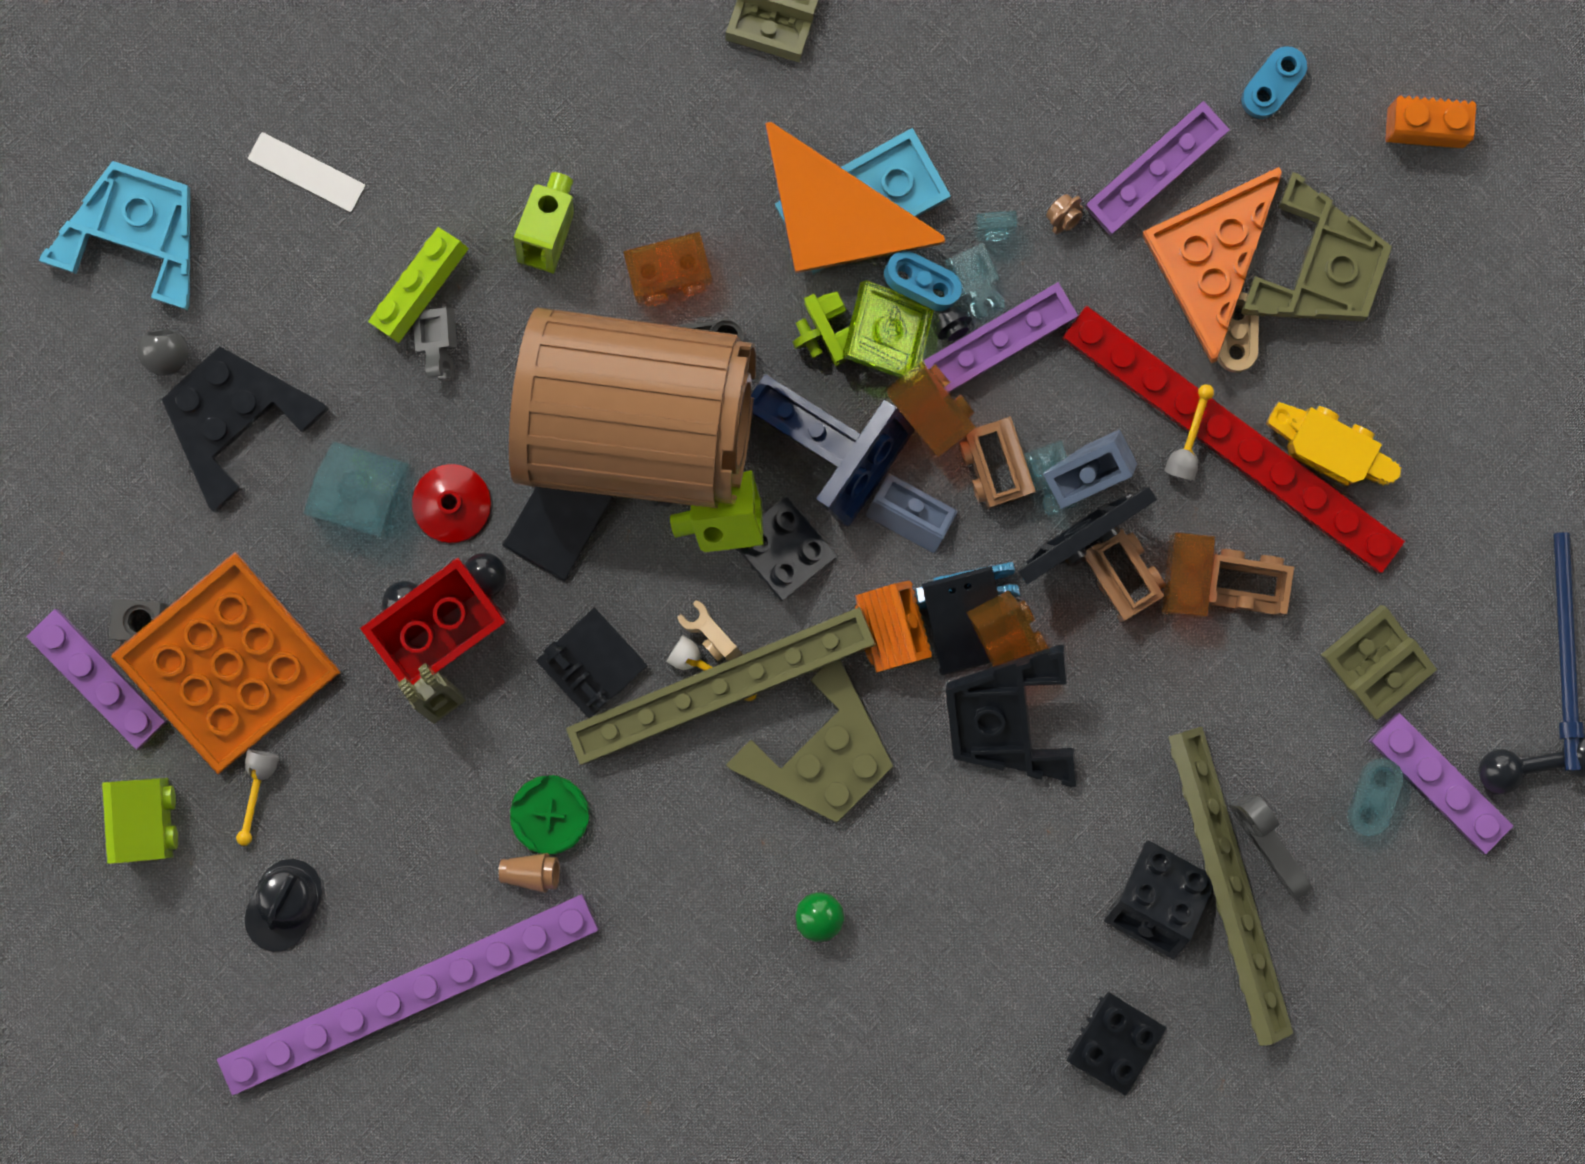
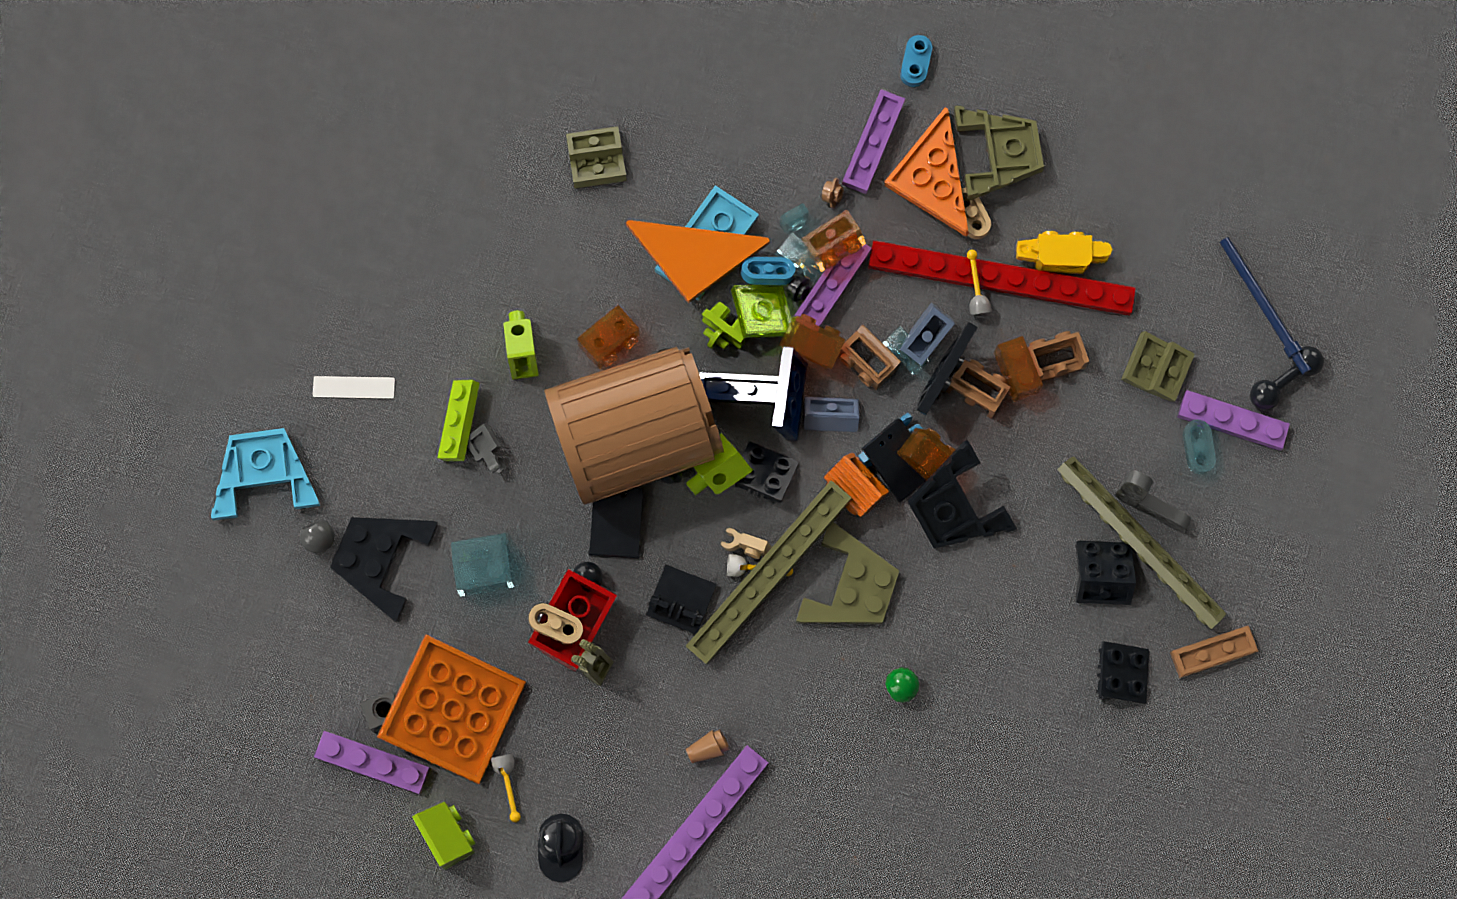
camera: 35 degrees left, 10 degrees down
red dish [412,464,491,543] -> none
green tile [510,775,590,854] -> none
orange brick [1385,95,1476,148] -> none
none -> tan plate [528,603,583,644]
none -> clear orange brick [801,210,866,272]
none -> medium nougat tile [1170,625,1258,678]

